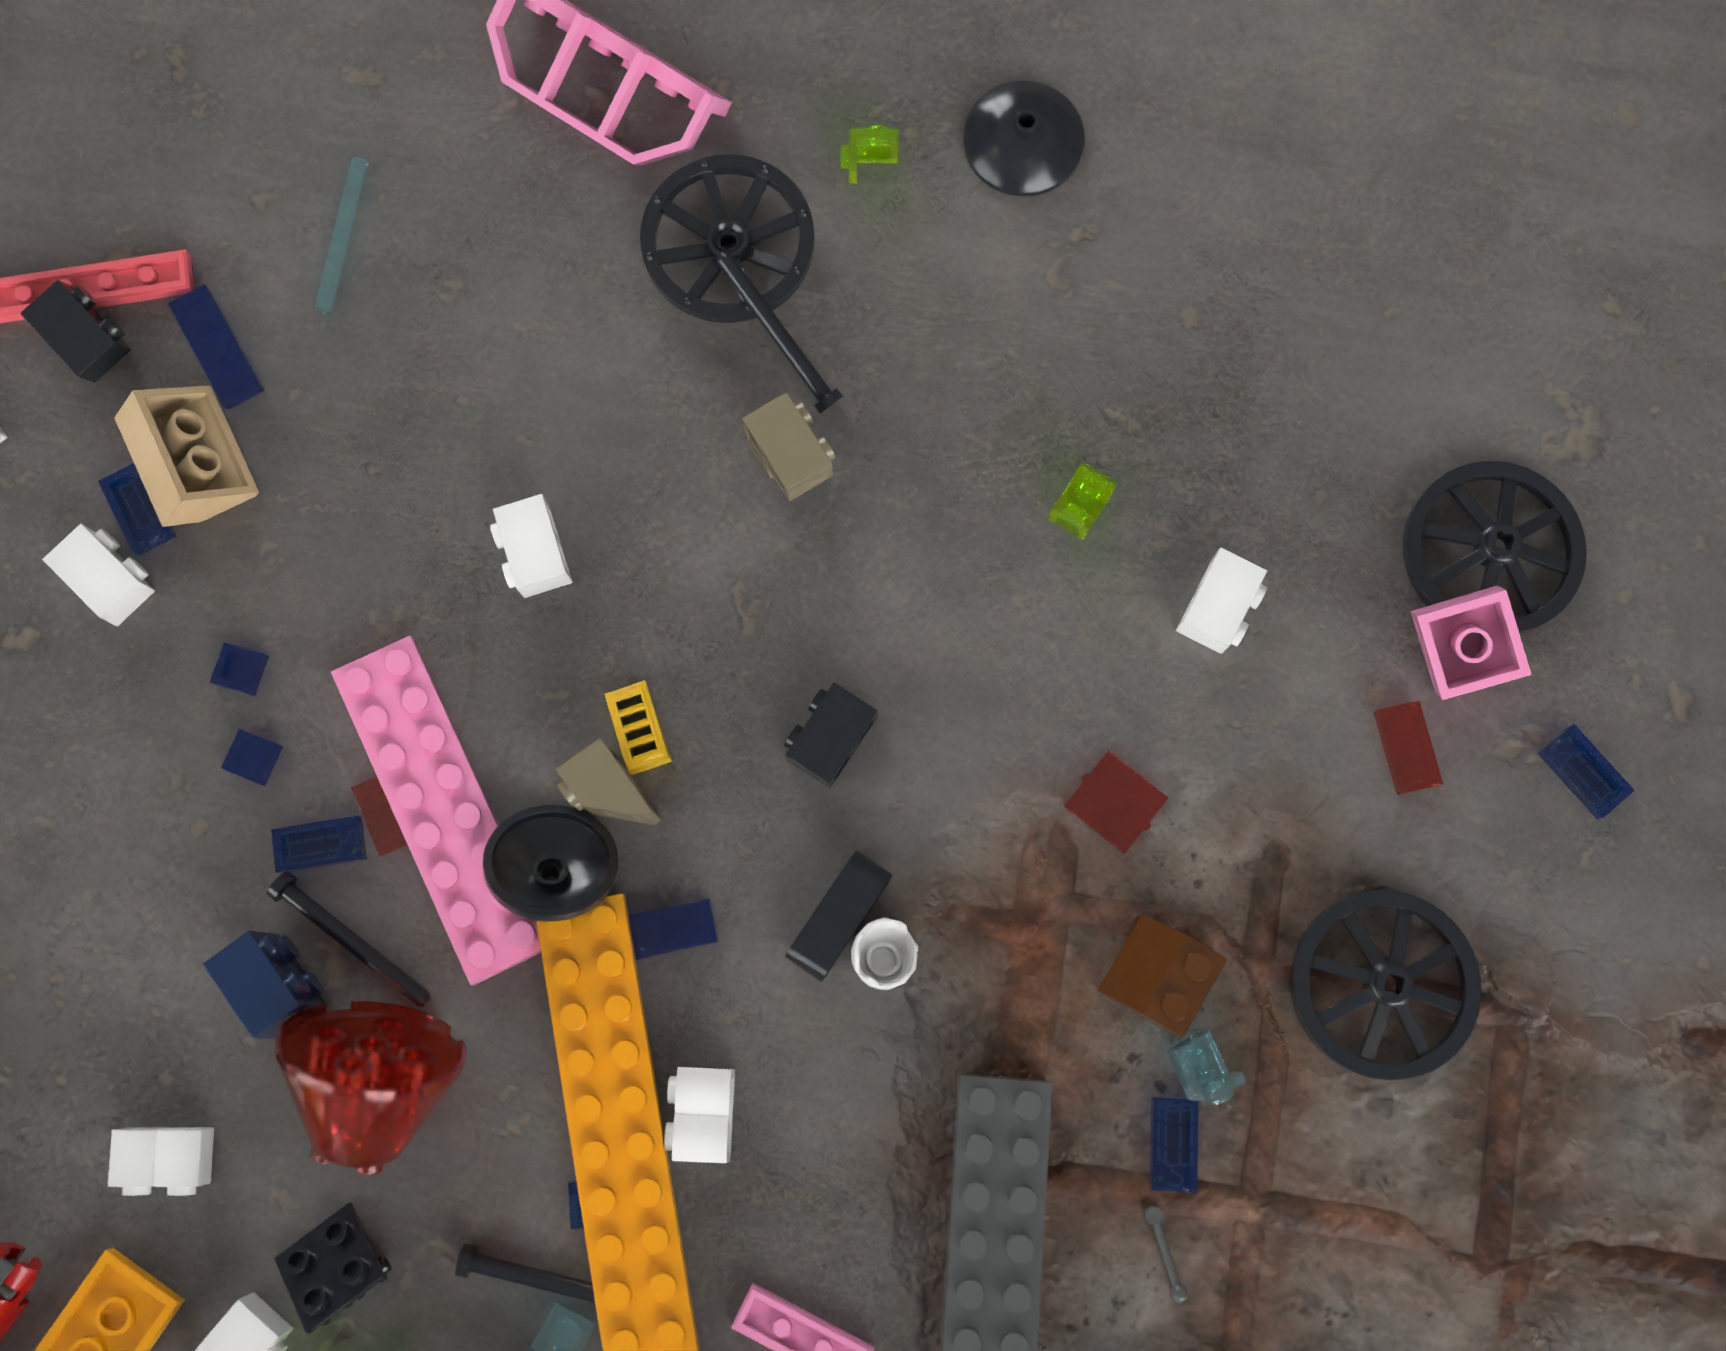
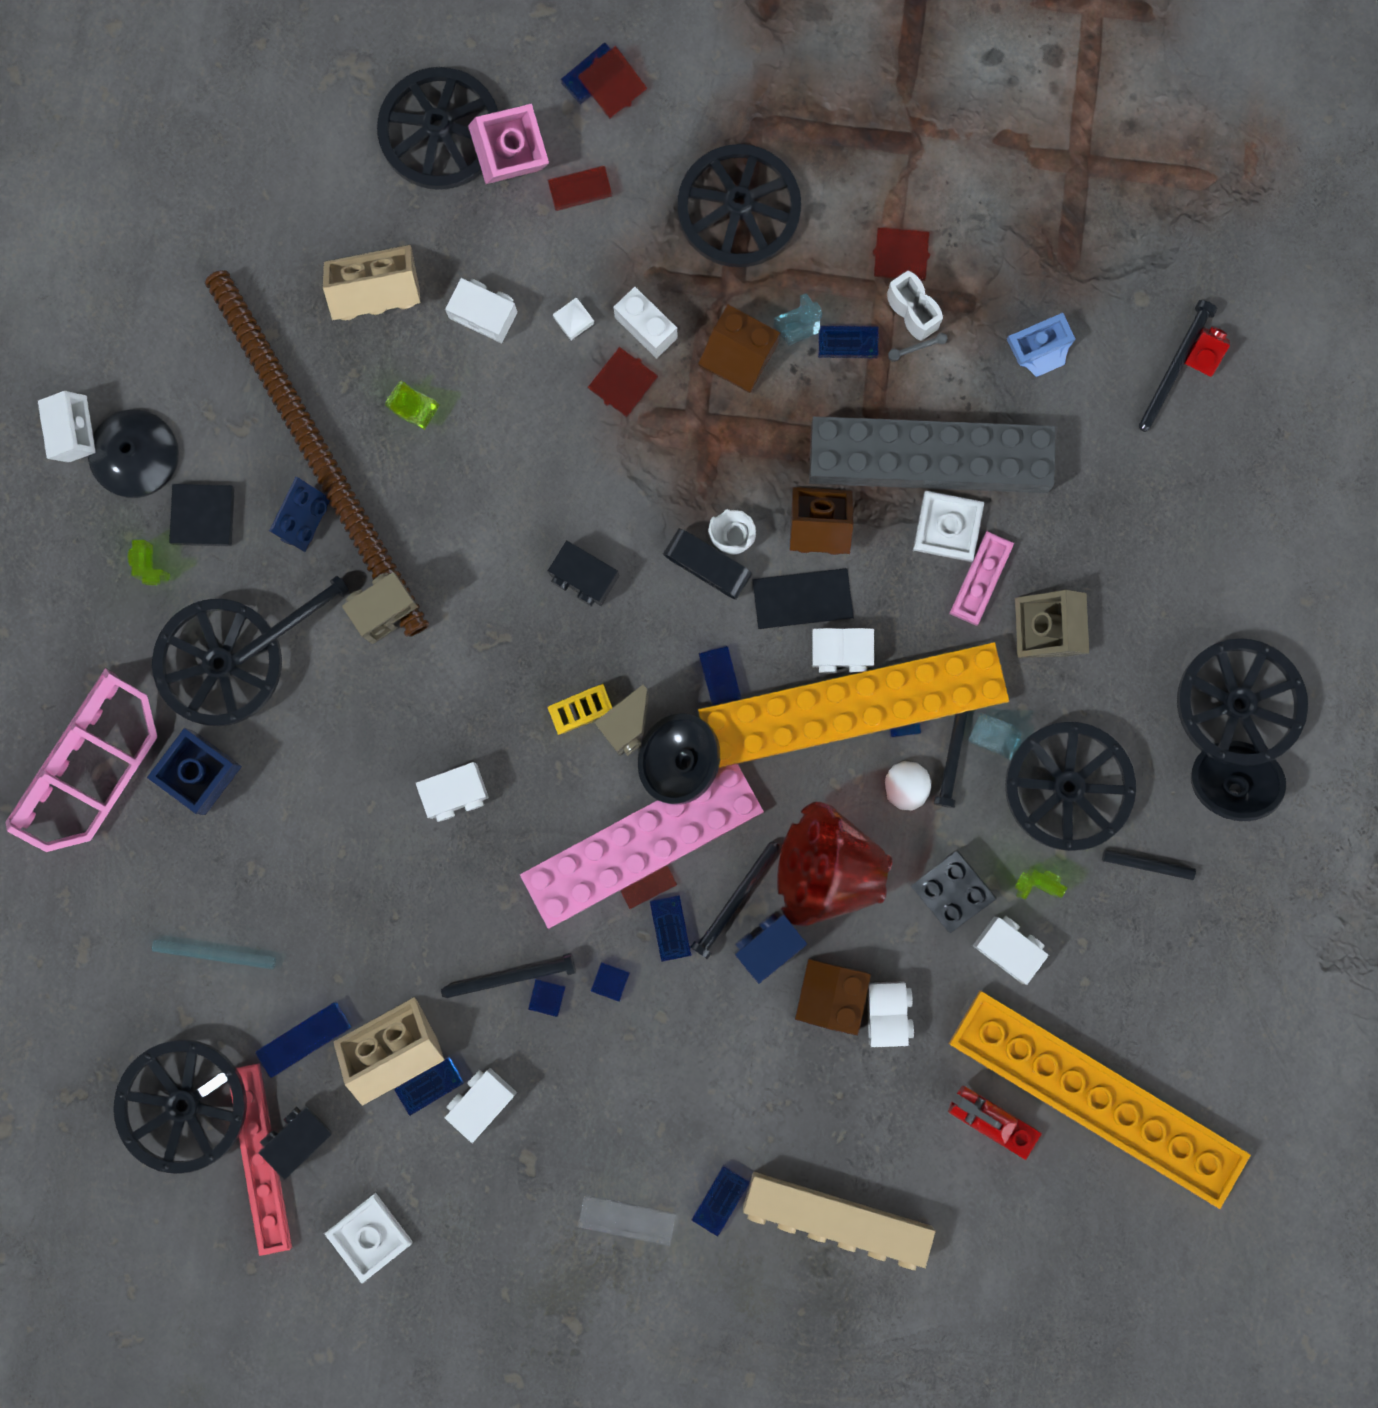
camera: 90 degrees left, 5 degrees up
none -> white brick [38,391,96,462]
none -> black wheel [113,1040,247,1174]
none -> dark blue brick [147,728,242,815]
none -> black tile [169,484,235,546]
none -> reddish brown piece [205,270,429,637]
none -> dark blue hinge [269,477,330,552]
none -> tan slope [323,245,420,320]
none -> black bar [441,953,576,998]
none -> white tile [553,297,595,340]
none -> clear red piece [578,46,647,119]
none -> white brick [614,287,678,359]
none -> black sticker [752,568,854,629]
none -> reddish brown slope [790,487,853,555]
none -> reddish brown slope [795,959,871,1036]
none -> clear red piece [872,228,930,281]
none -> white hair [885,761,931,811]
none -> white brick [887,271,943,341]
none -> white tile [913,491,984,562]

